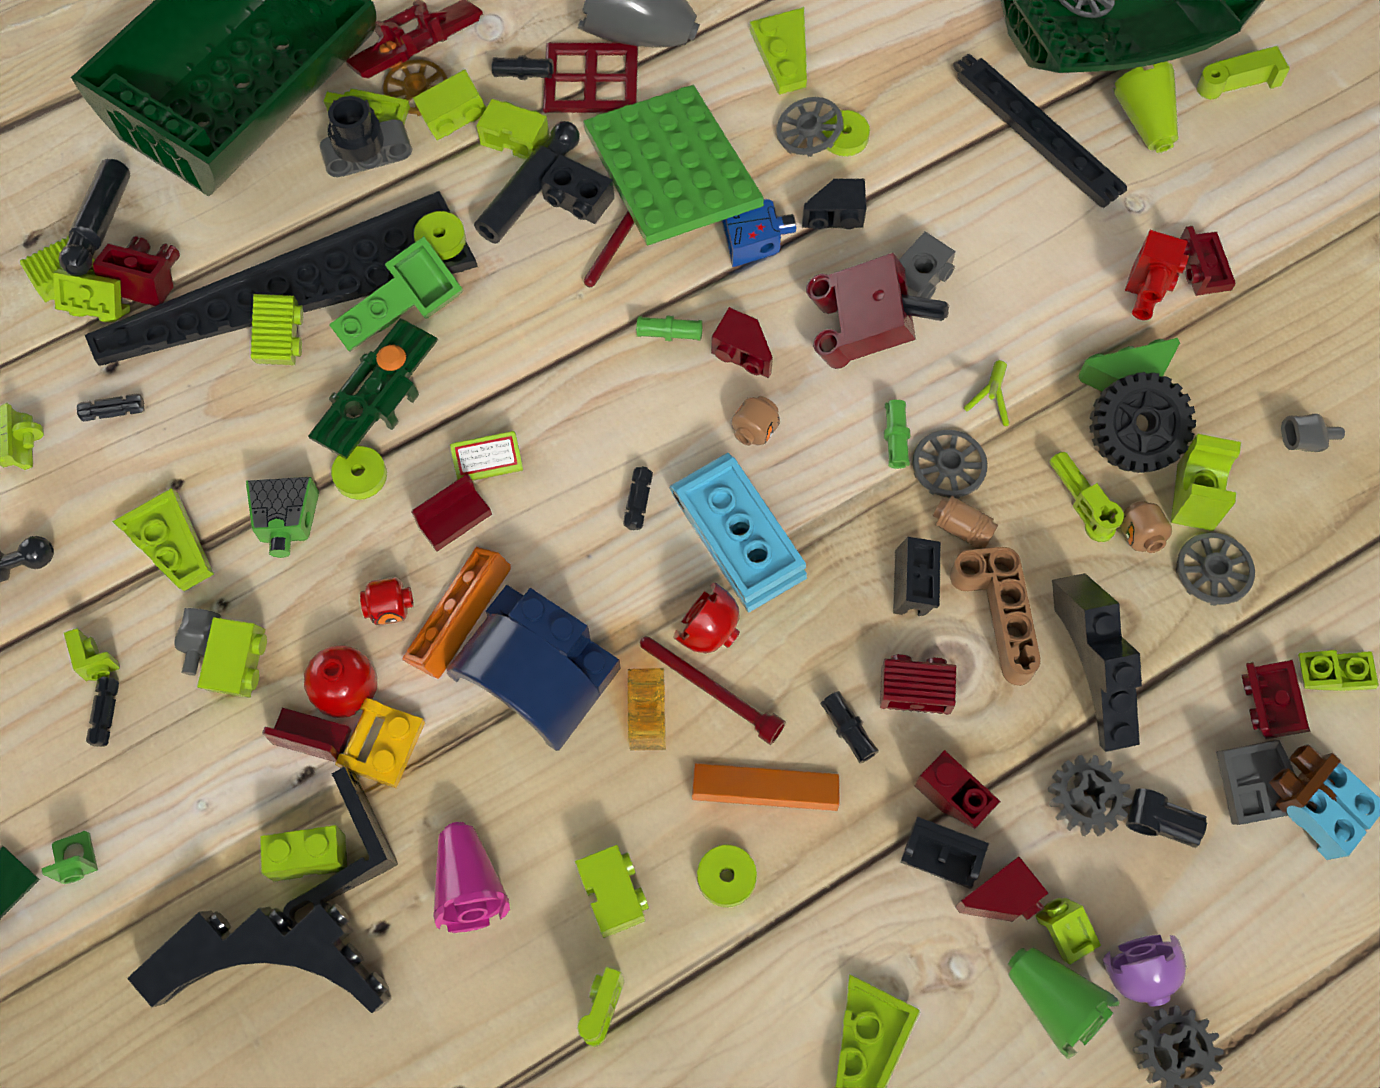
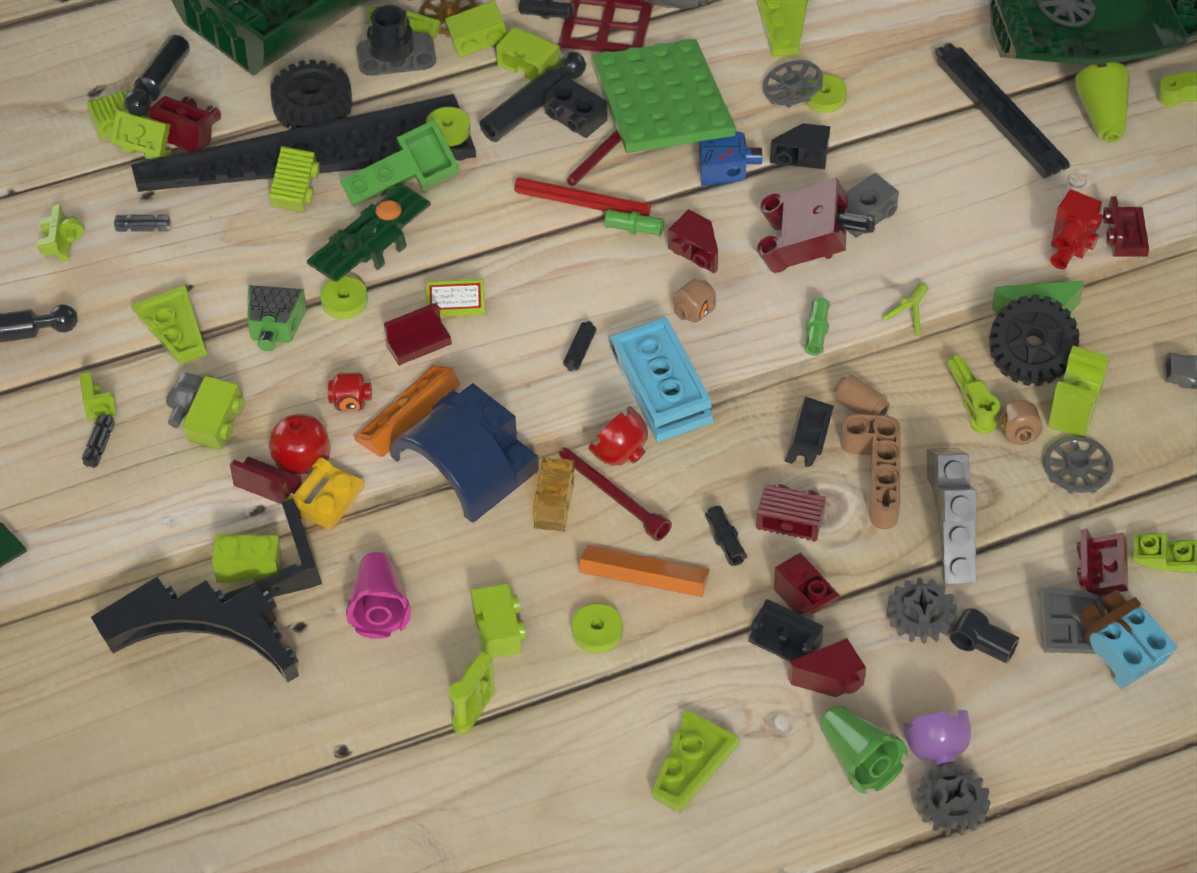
camera: 10 degrees right, 15 degrees down
bright green bracket [42,831,98,884] -> none
dark grey wheel [913,430,988,499] -> none
lime bracket [1035,898,1101,965] -> none
none -> black wheel [270,60,353,129]
none -> red axle [514,177,651,216]

